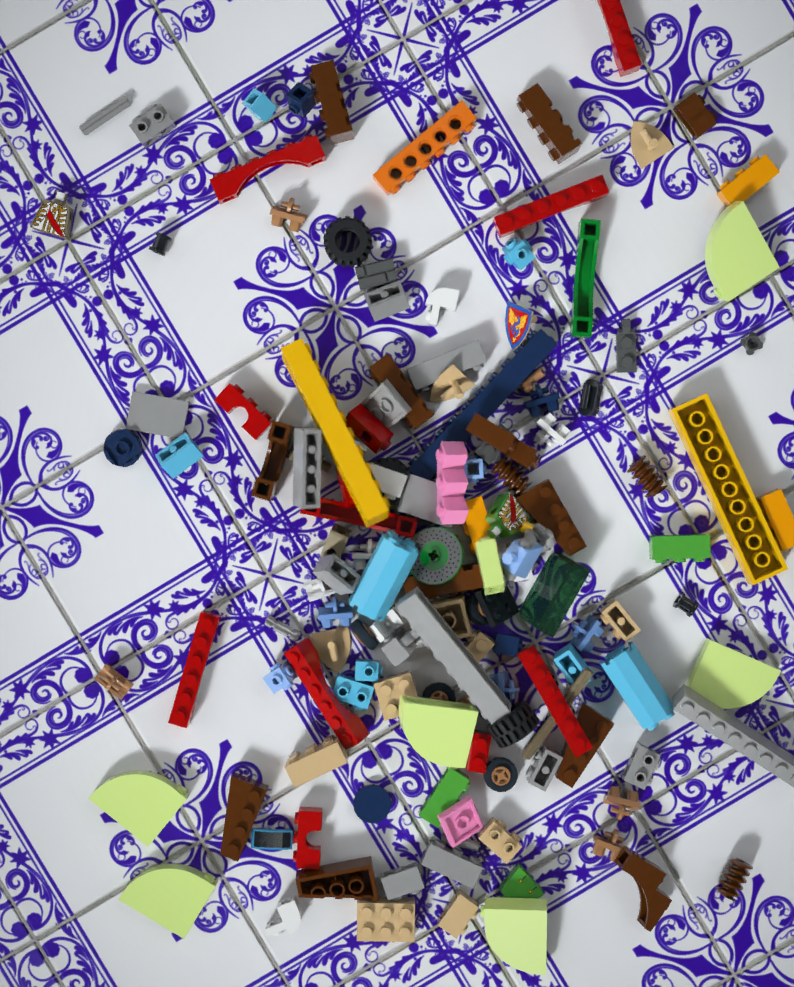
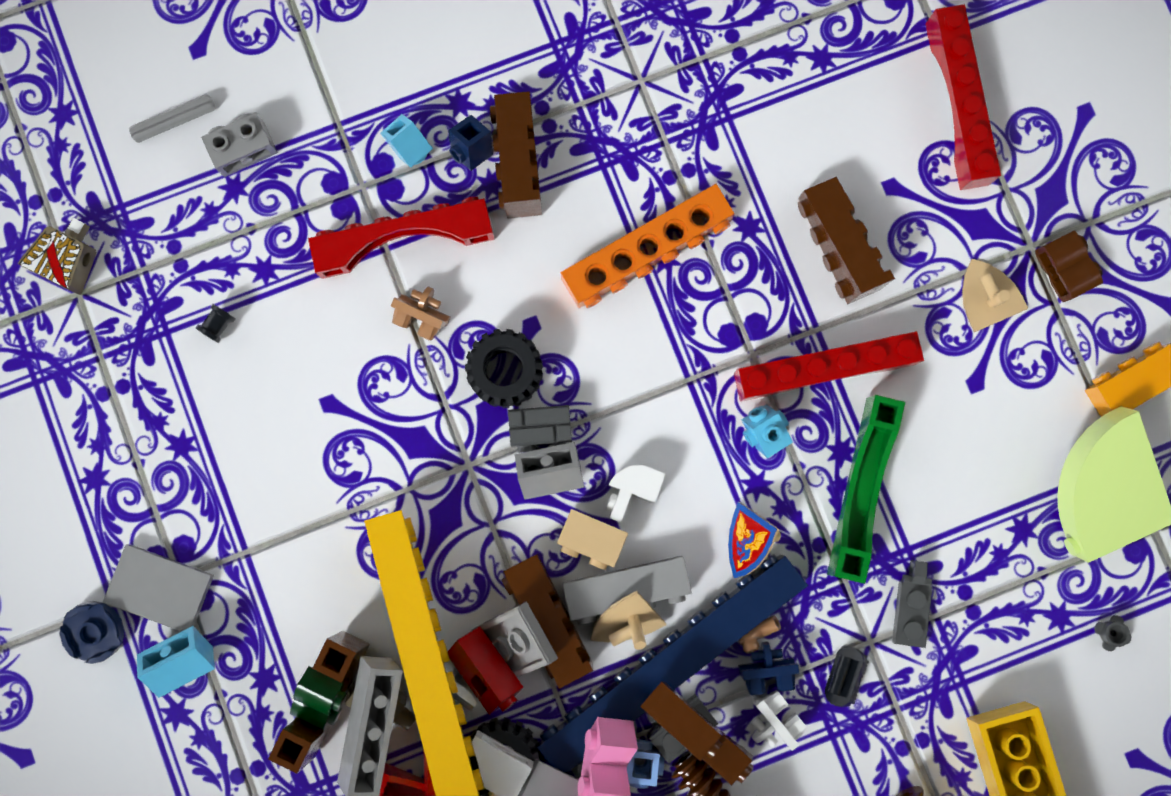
camera: 10 degrees right, 5 degrees down
red arch [214,383,272,440] -> none
none -> dark green brick [290,666,347,731]
none -> tan brick [557,509,628,570]

